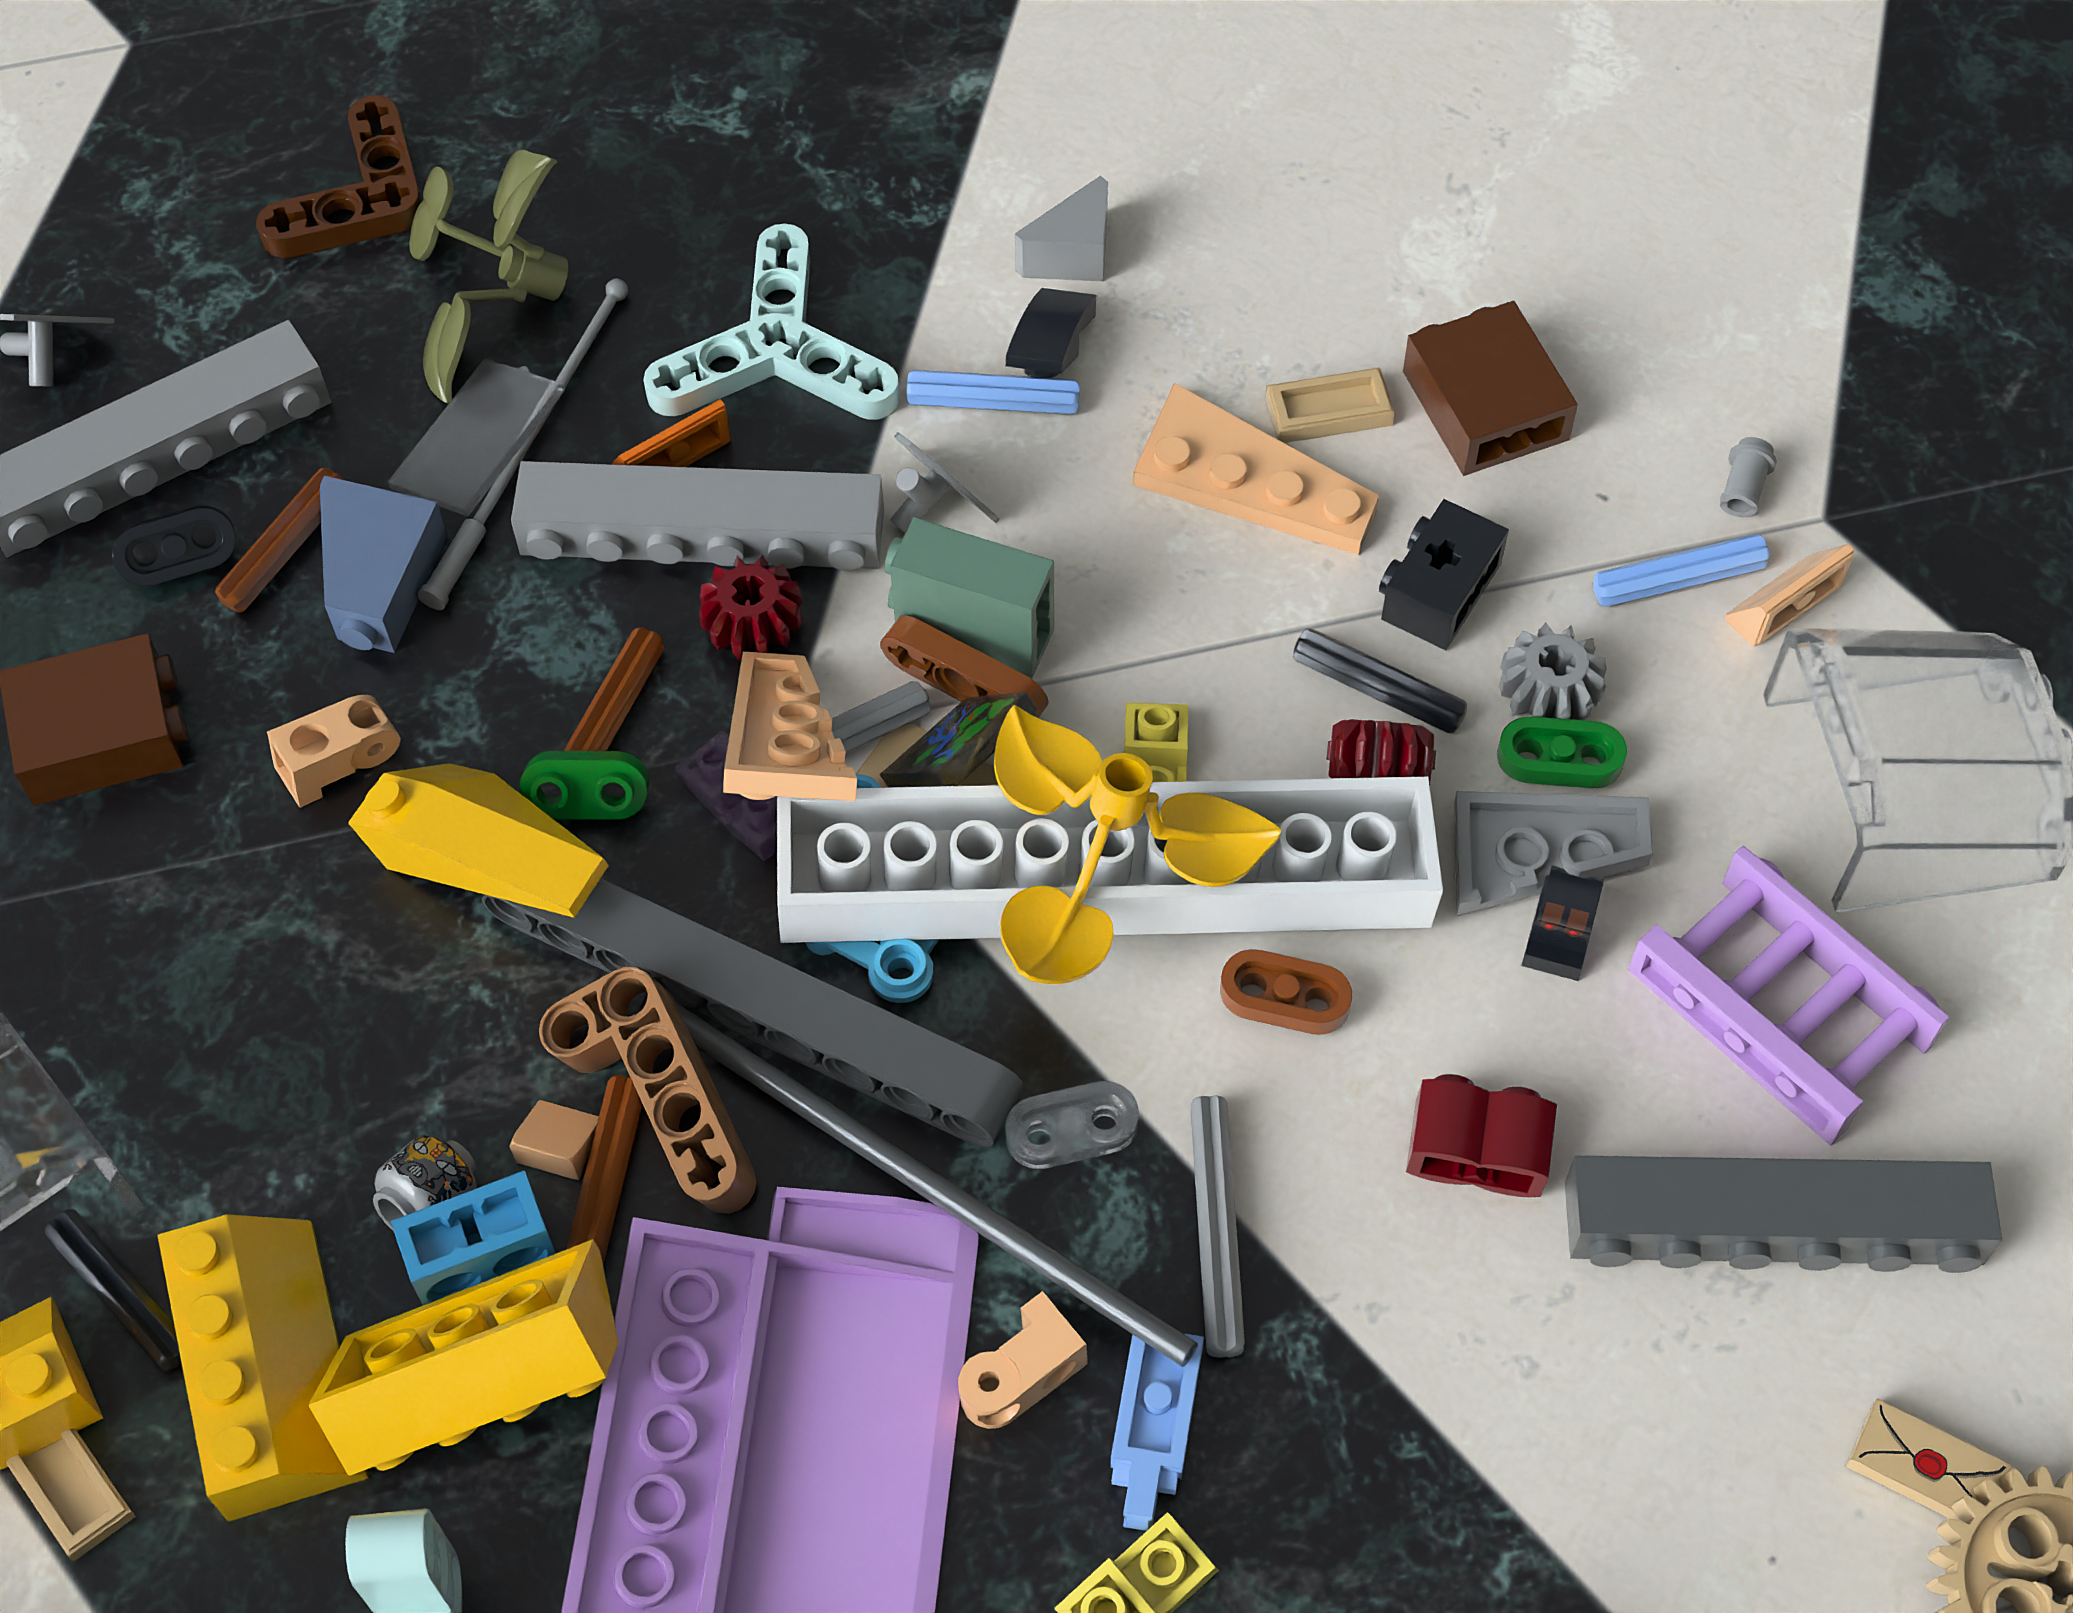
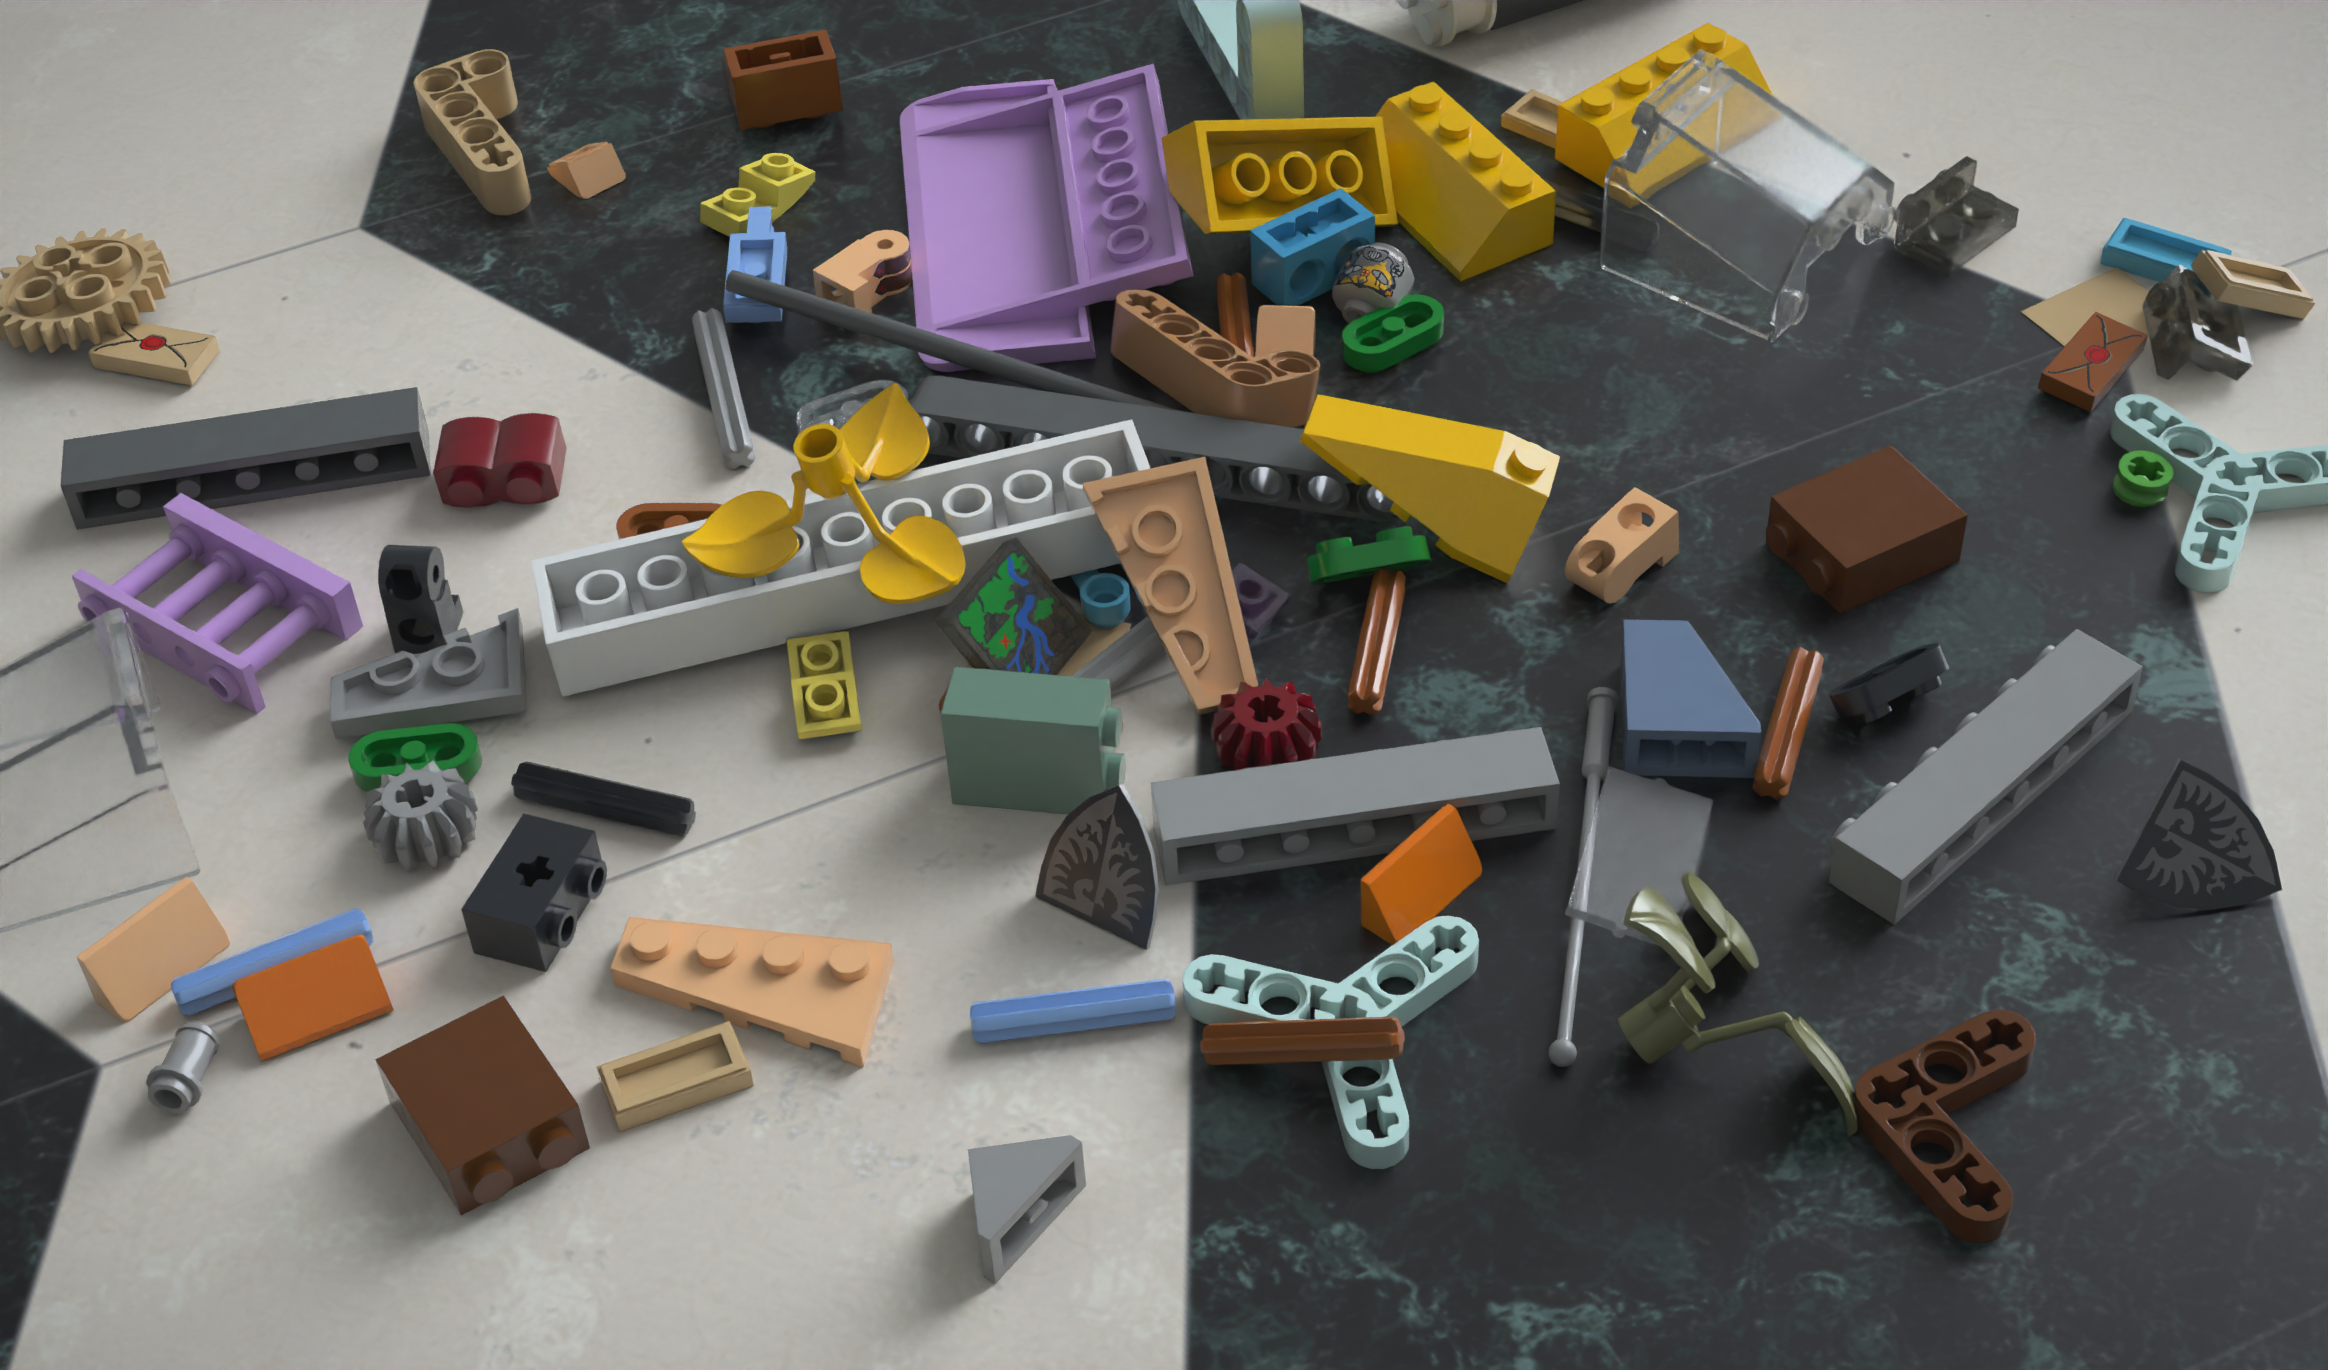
camera: 170 degrees right, 15 degrees down
black slope [1005,288,1097,378] -> none
dark red gear [1326,719,1436,786] -> none
none -> orange slope [232,934,394,1062]
none -> dark orange axle [1200,1017,1405,1065]
none -> green plate [1342,294,1444,373]

